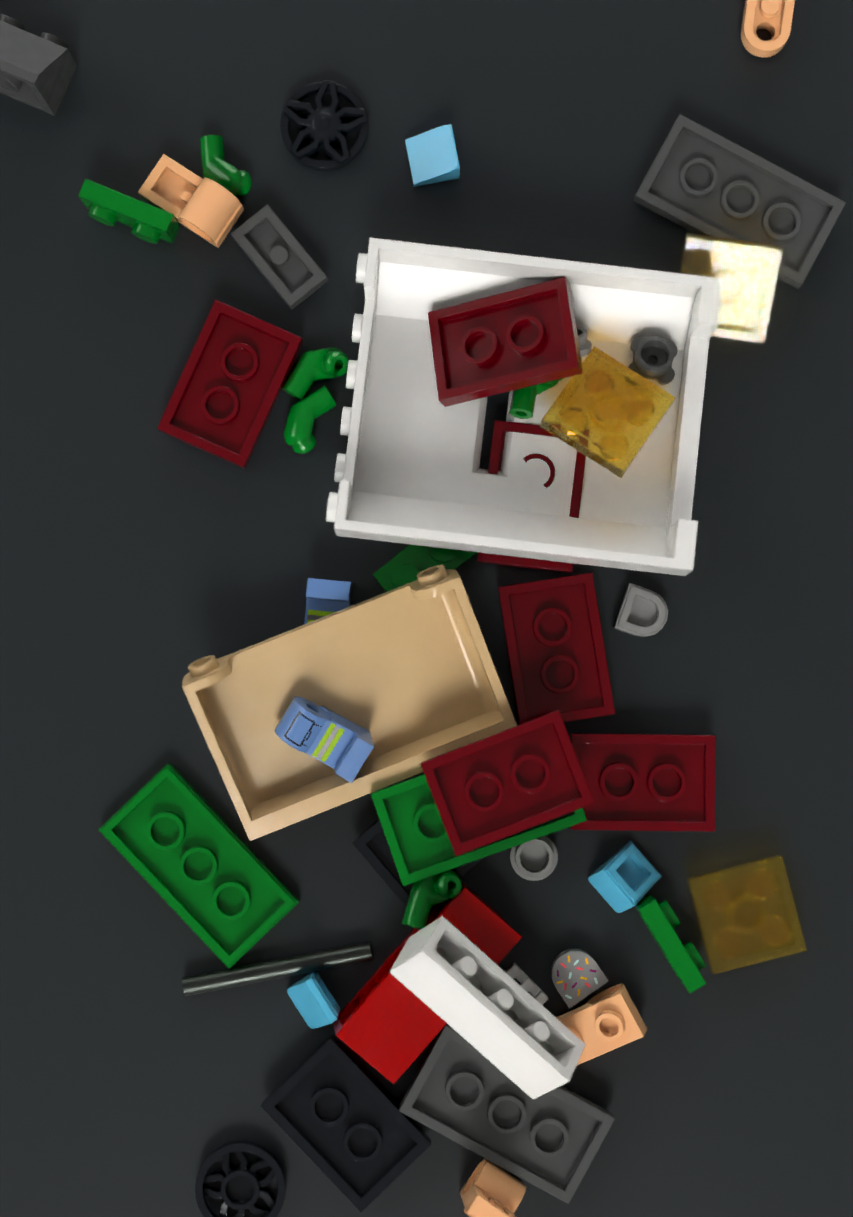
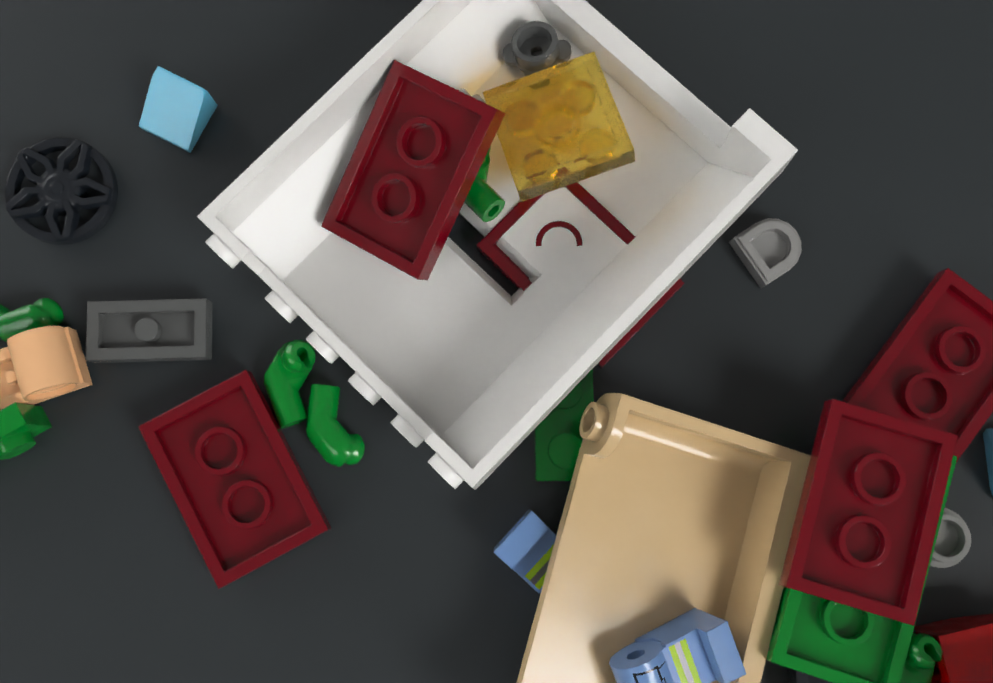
camera: 55 degrees left, 5 degrees down
dark red plate [497,572,615,725] -> none

